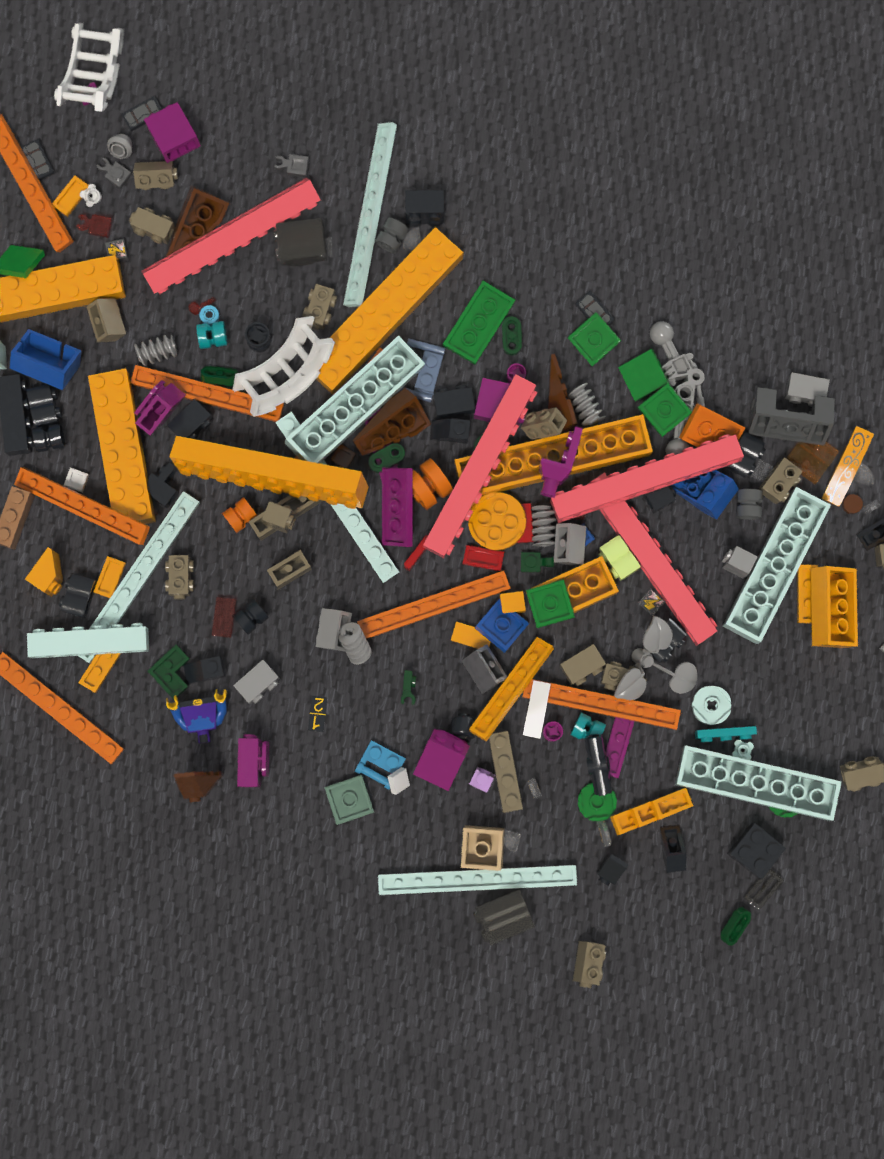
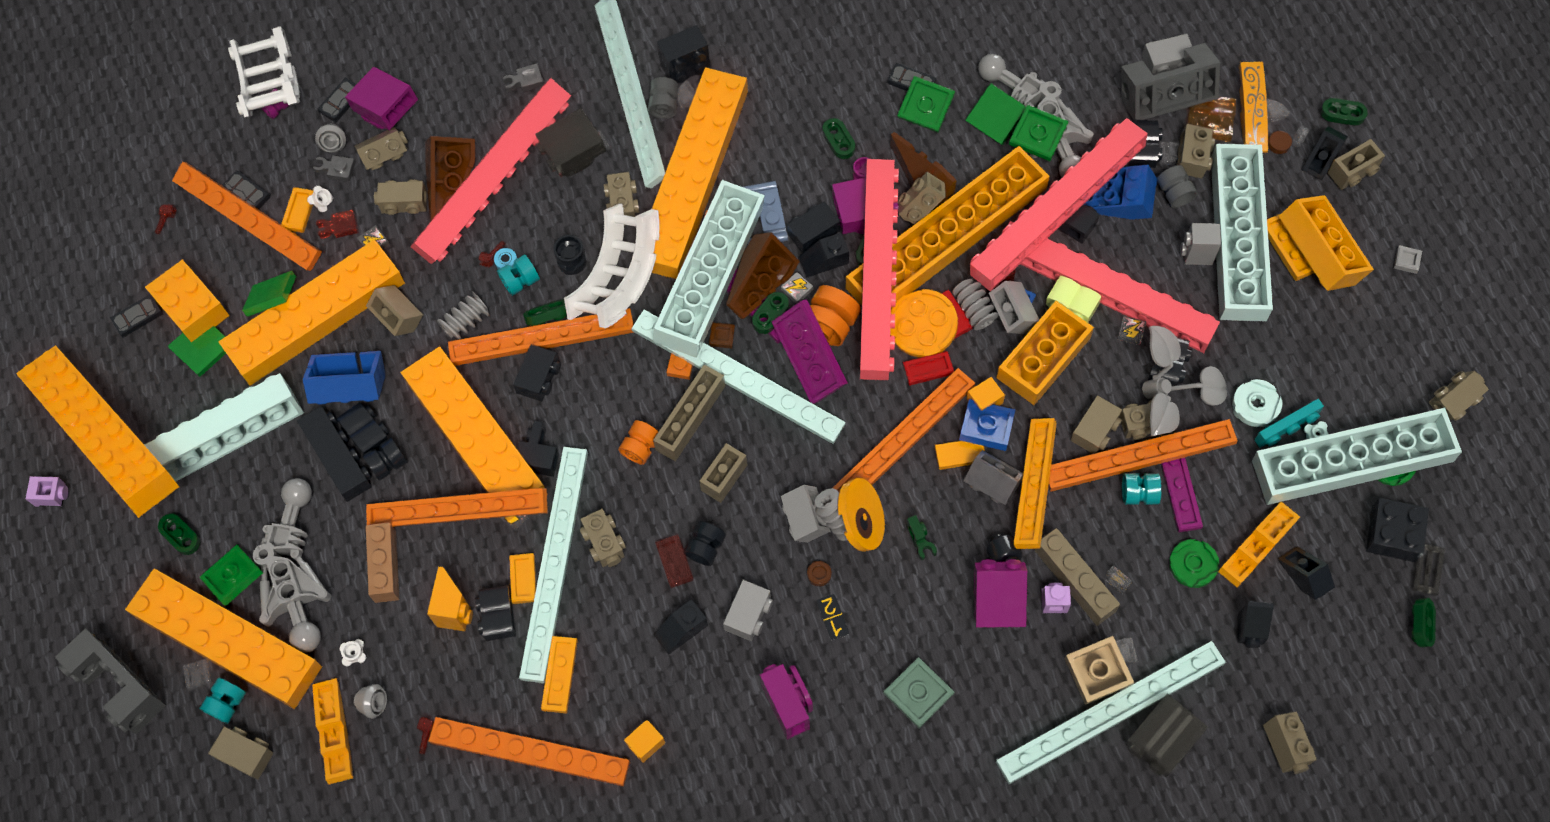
camera: 20 degrees left, 15 degrees down
light aqua brick [27,623,149,658] -> none
white tile [63,468,89,493] -> none
magenta brick [134,380,186,436] -> none
dark green plate [148,644,190,700] -> none
torso [166,689,227,744] -> none
light orange brick [169,436,368,509] -> none
reddish brown wedge [174,771,224,802] -> none
dark tan brick [262,501,296,534] -> none
dark azure plate [355,740,406,790] -> none
white tile [388,767,410,795] -> none
red tile [404,535,428,572] -> none
green plate [443,281,515,365] -> none
dark green plate [521,552,554,573] -> none
white sticker [523,680,551,739] -> none
green tile [526,580,575,628] -> none
magenta plate [539,427,583,498] -> none
magenta wheel [543,721,563,742] -> none
light grey piece [568,383,606,426] -> none
black piece [585,733,612,796] -> none
clear tile [597,820,612,847] -> none
orange plate [679,403,745,447] -> none
none -> light orange panel [624,720,665,763]
none -> light grey tile [781,272,813,304]
none -> reddish brown tile [807,561,832,587]
none -> light orange tile [838,478,885,552]

